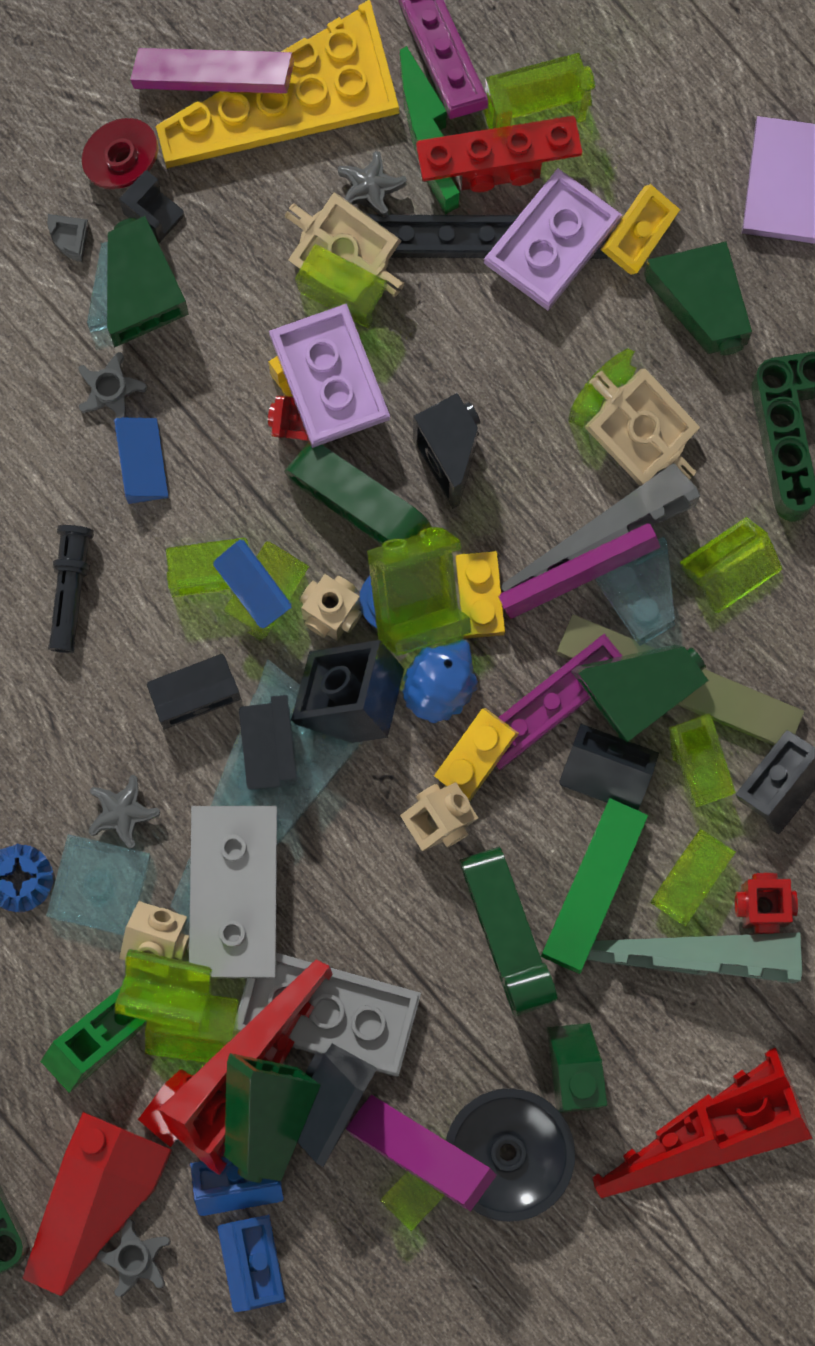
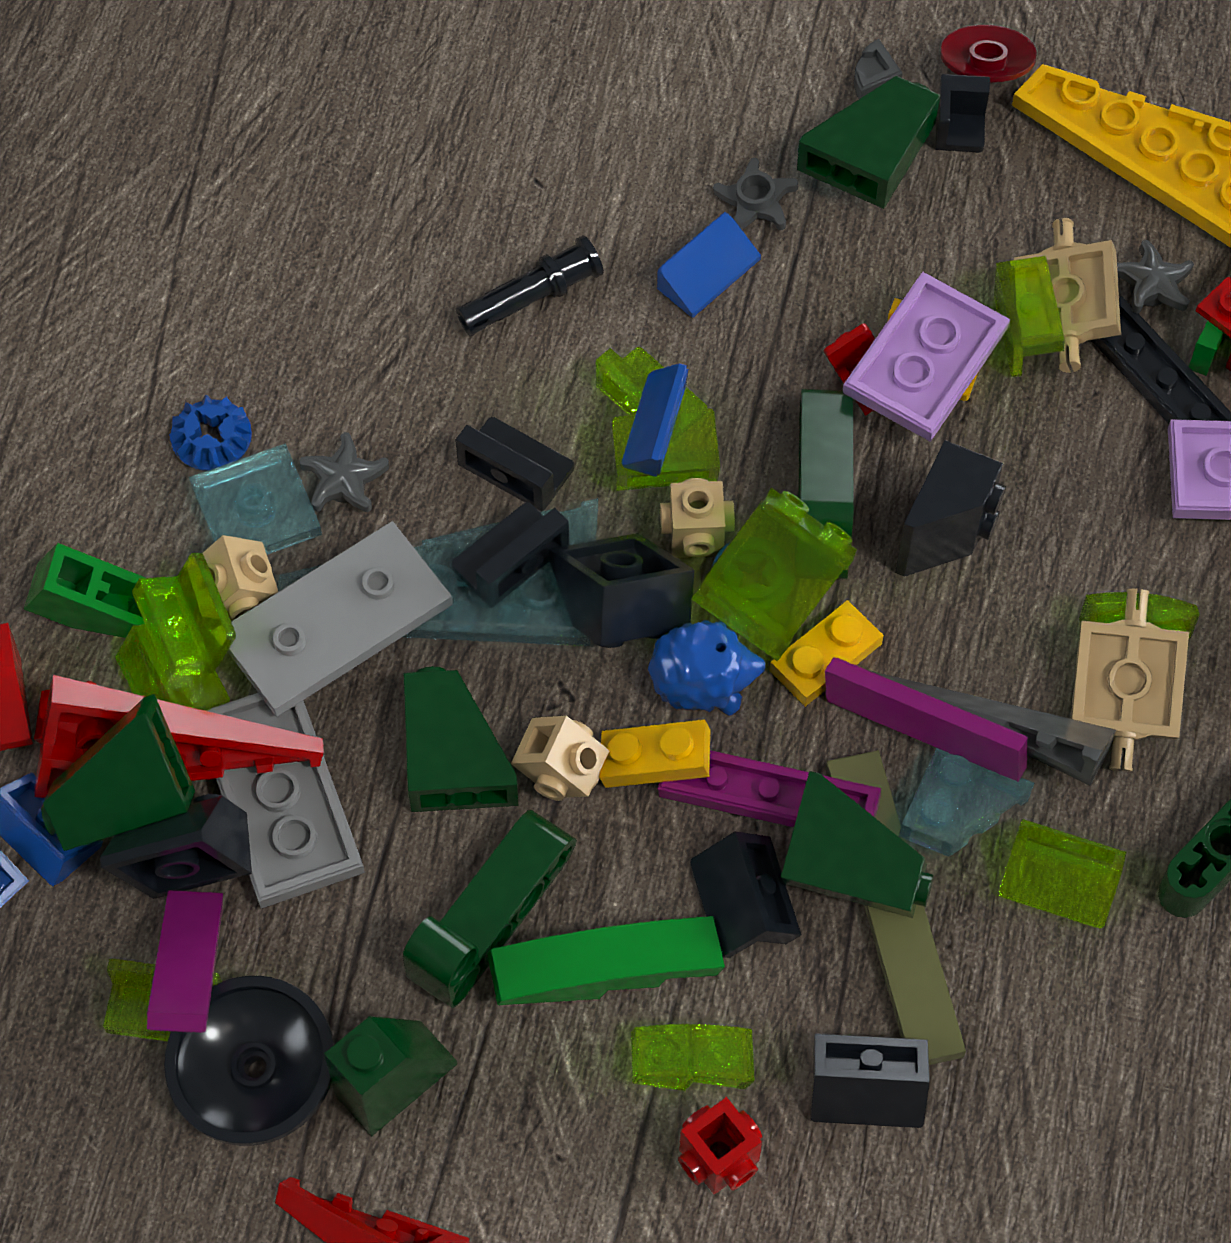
camera: 55 degrees right, 15 degrees down
tile [130,48,294,93] -> none
sand green wedge [586,932,802,984] -> none
clear neon green slope [669,713,736,808] -> none
none -> dark green slope [404,666,519,812]

